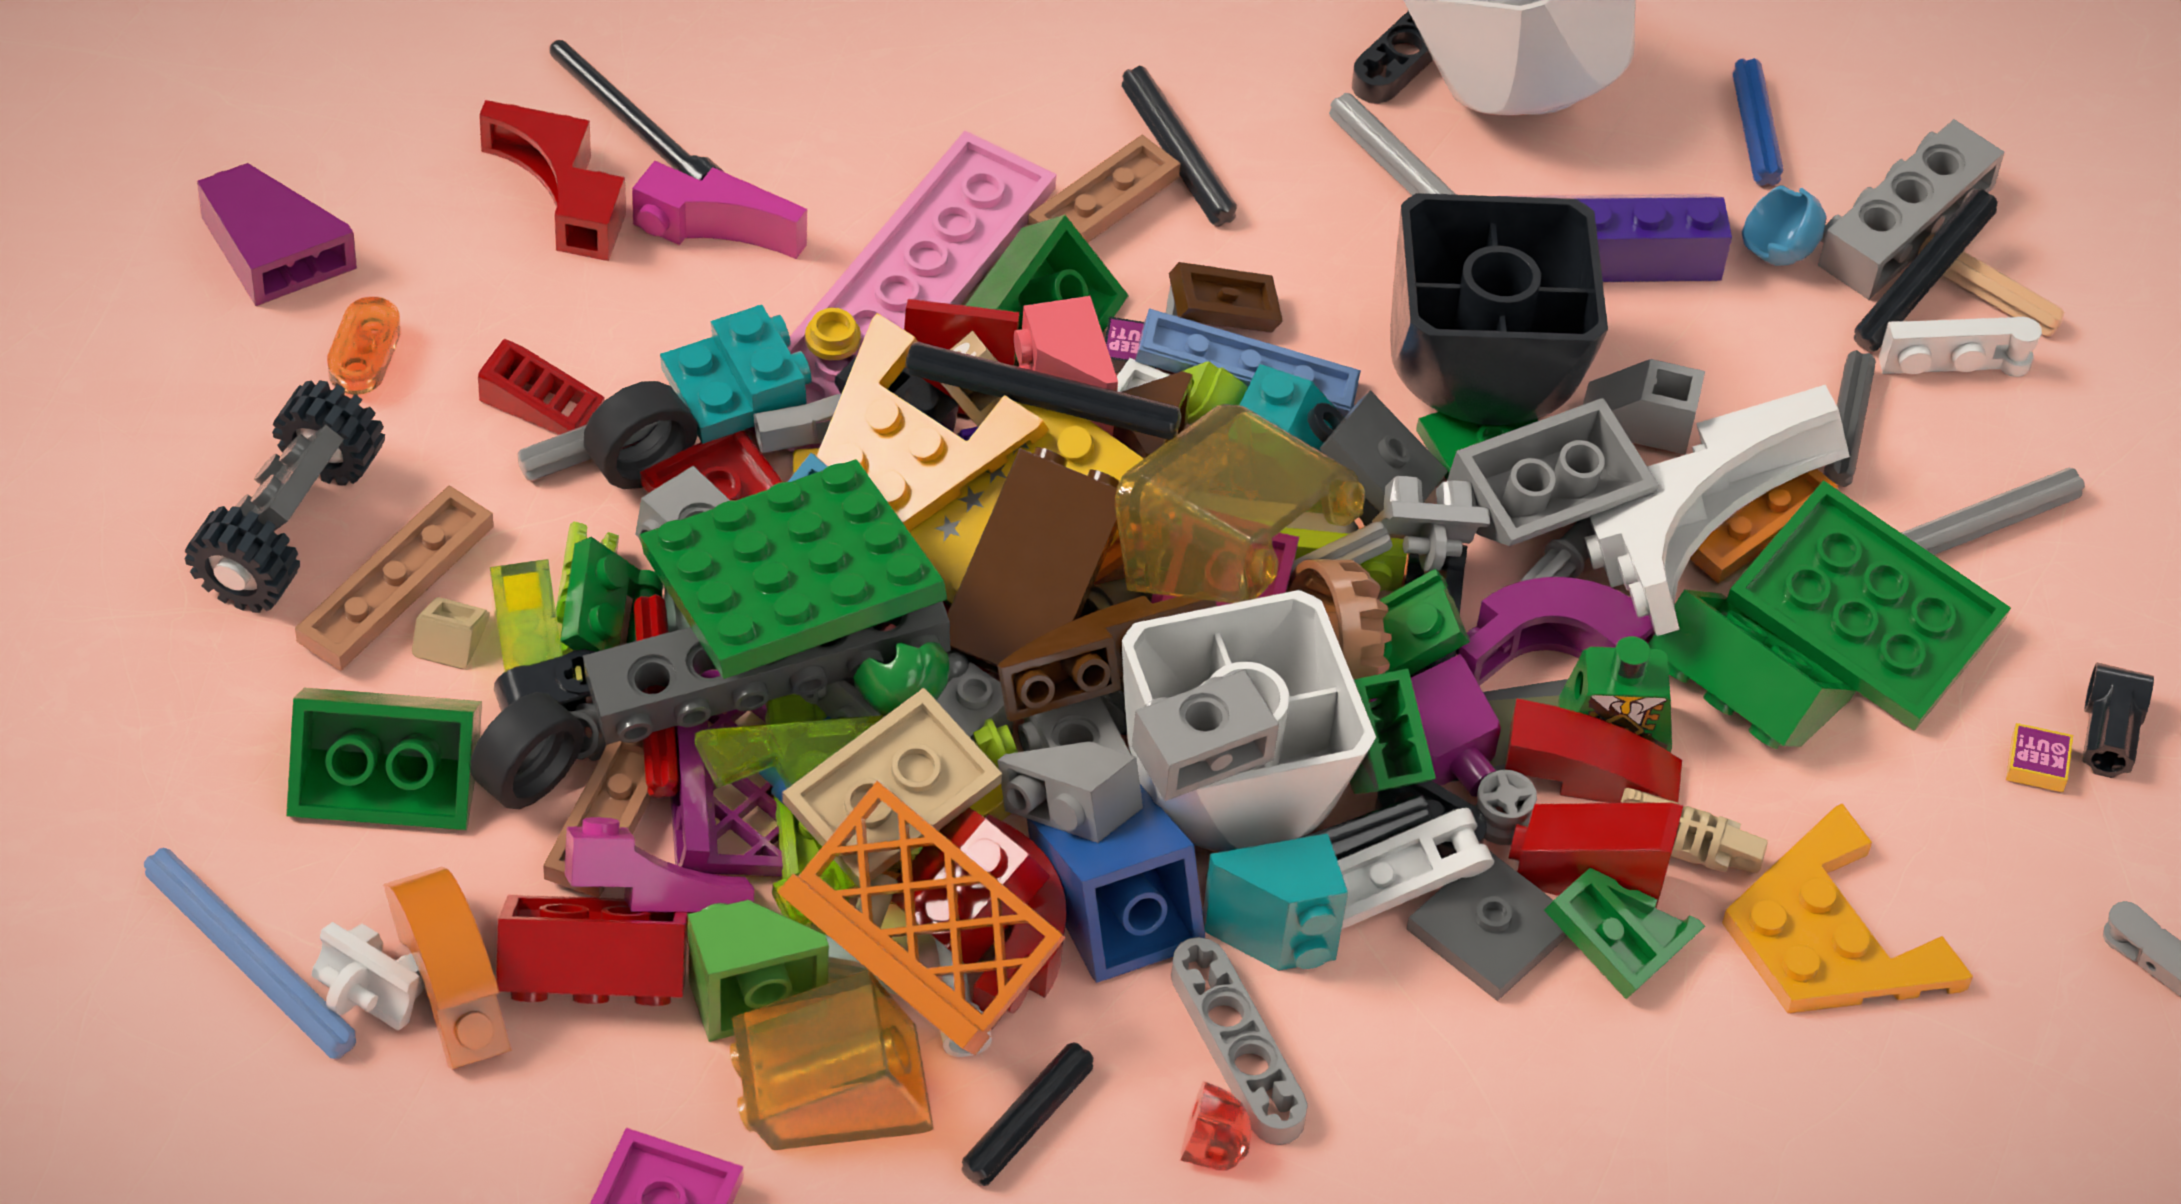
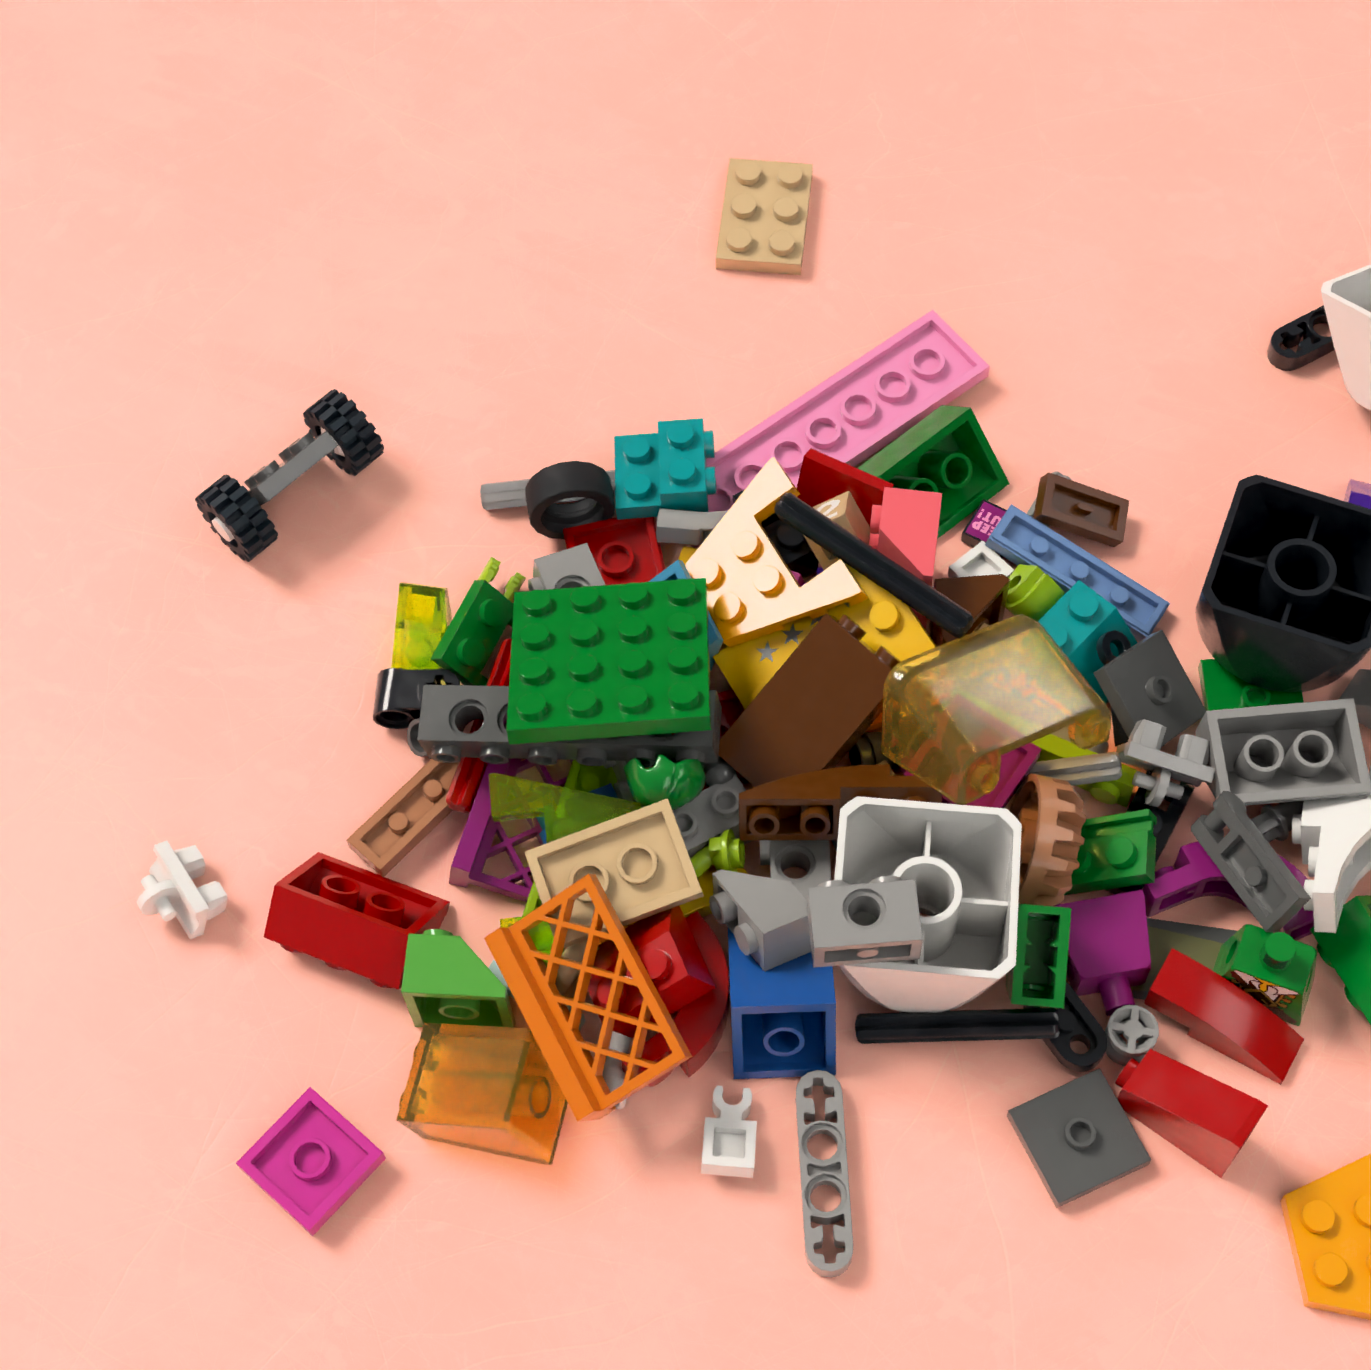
camera: 30 degrees right, 10 degrees up
medium blue axle [143,847,357,1059] -> none
magenta slope [197,163,357,306] -> none
green slope [286,687,482,830] -> none
nougat plate [295,485,494,671] -> none
clear orange plate [327,296,401,395] -> none
orange arch [383,866,512,1069] -> none
tan slope [412,597,490,669] -> none
black tyre [470,692,584,809] -> none
red slope [478,338,605,435] -> none
red arch [479,100,626,261] -> none
black piece [549,39,725,181] -> none
dark pink slope [565,817,755,912] -> none
dark pink slope [632,160,808,259] -> none
yellow plate [805,308,861,360] -> none
black axle [961,1042,1094,1187] -> none
nougat plate [1028,134,1181,243] -> none
black axle [1121,65,1237,227] -> none
clear red piece [1180,1081,1252,1171] -> none
teal slope [1202,833,1348,971] -> none
light grey axle [1329,92,1456,196] -> none
white plate [1338,808,1494,929] -> none
green wing [1544,868,1706,999] -> none
tan hinge [1621,788,1768,873] -> none
none -> white plate [701,1085,757,1178]
none -> tan plate [716,158,813,275]
none -> dark grey plate [1191,791,1311,932]

